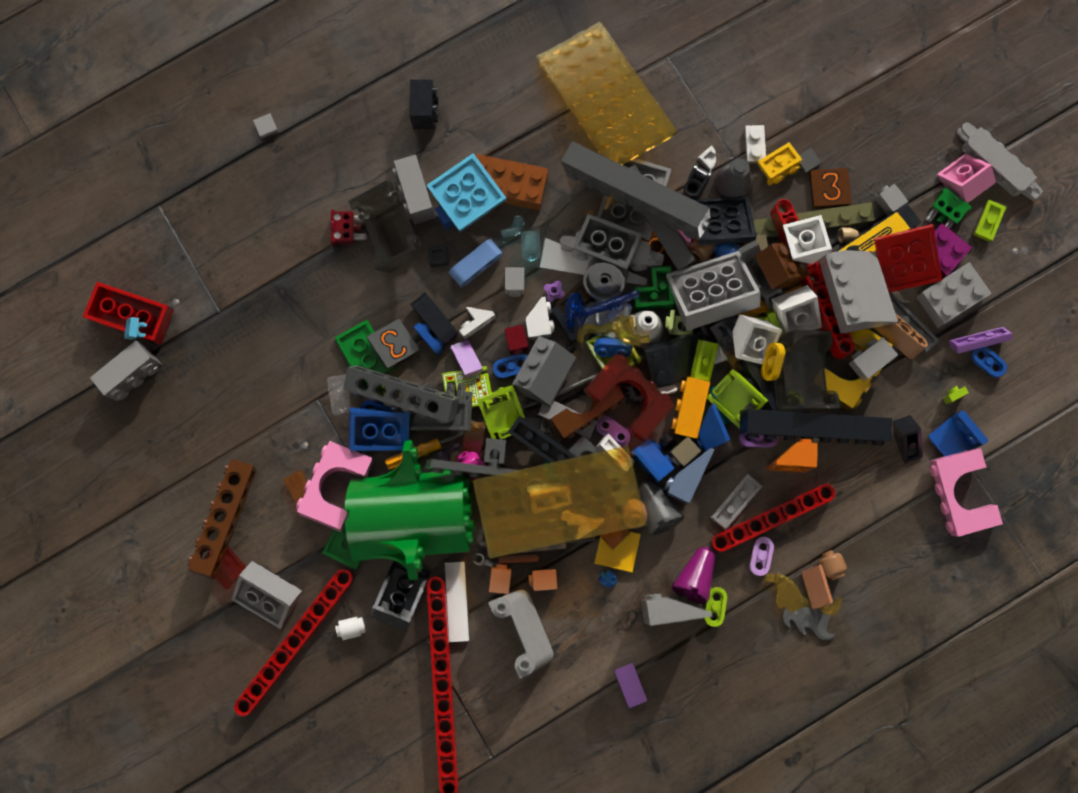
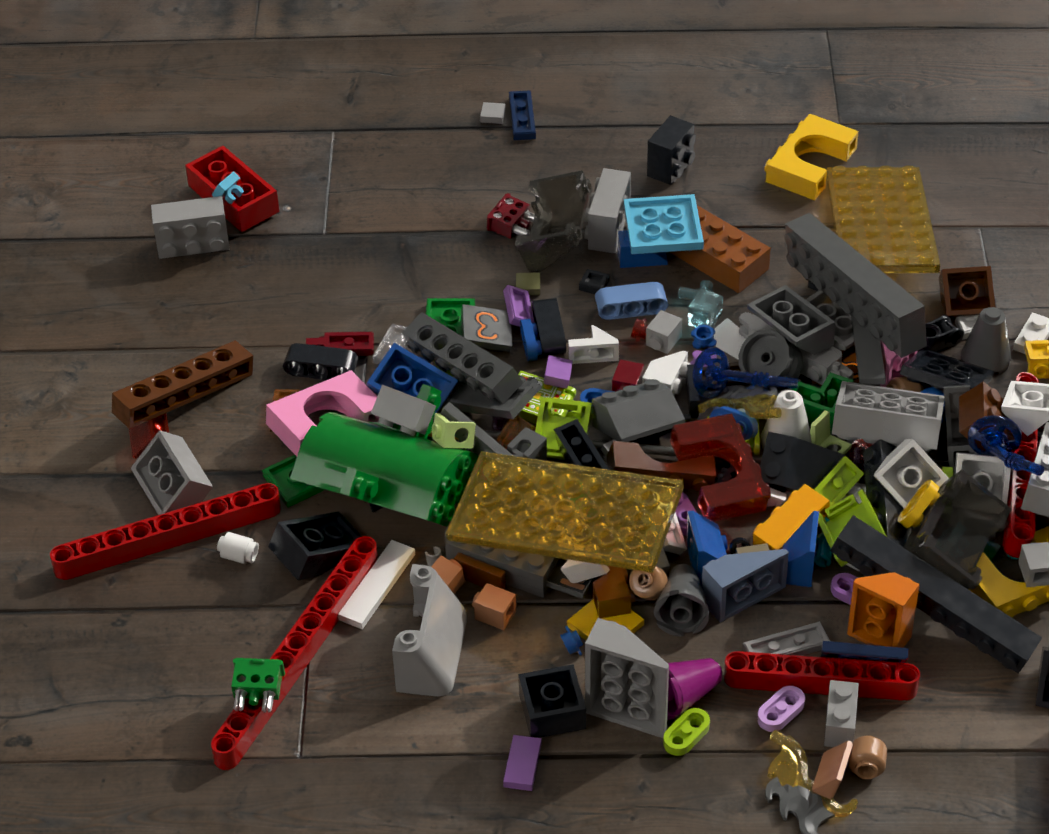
camera: 30 degrees right, 35 degrees down
none -> green piece [231,658,285,713]
none -> black beam [283,343,358,380]
none -> dark red hinge [306,332,374,356]
none -> light grey brick [371,385,436,436]
none -> yellowish green bracket [432,413,476,448]
none -> medium lavender tile [503,285,535,327]
none -> dark blue tile [509,90,536,140]
none -> olive tile [516,273,540,295]
none -> black brick [518,664,586,738]
none -> clear red plate [631,318,648,342]
none -> blue plate [691,325,717,349]
none -> yellow arch [764,114,859,200]
none -> dark blue tile [820,641,909,663]
none -> light grey brick [824,680,859,747]
none -> reddish brown slope [939,266,996,317]
none -> clear blue dish [968,415,1044,476]

